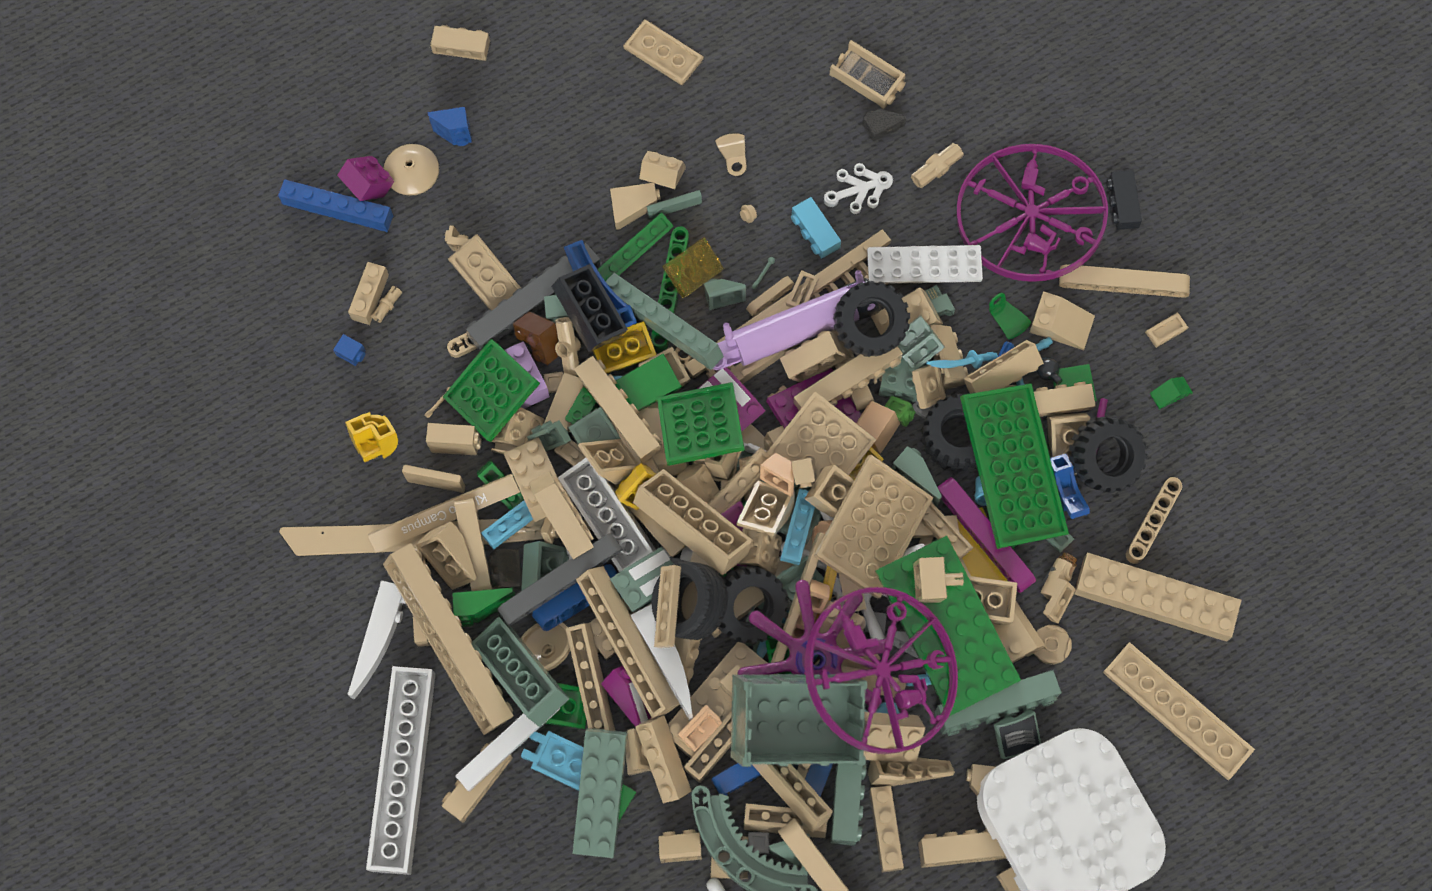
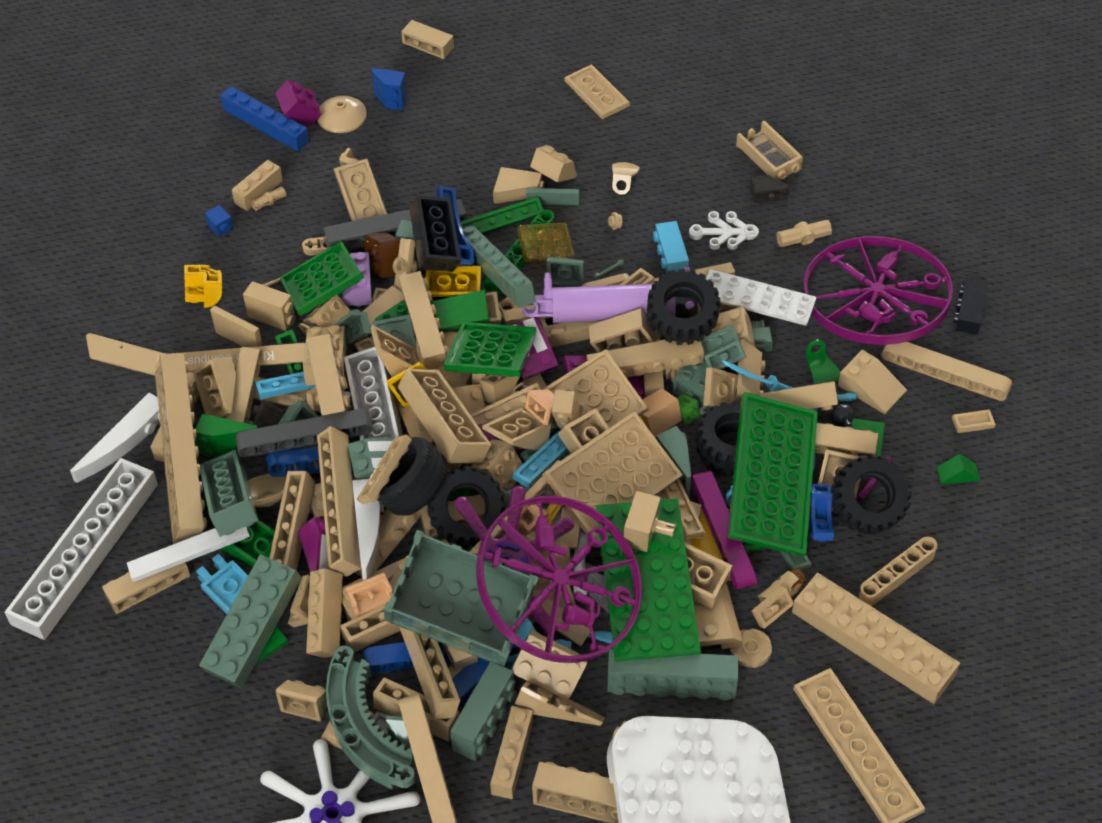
camera: 20 degrees right, 20 degrees down
slope [994,709,1041,759] -> none

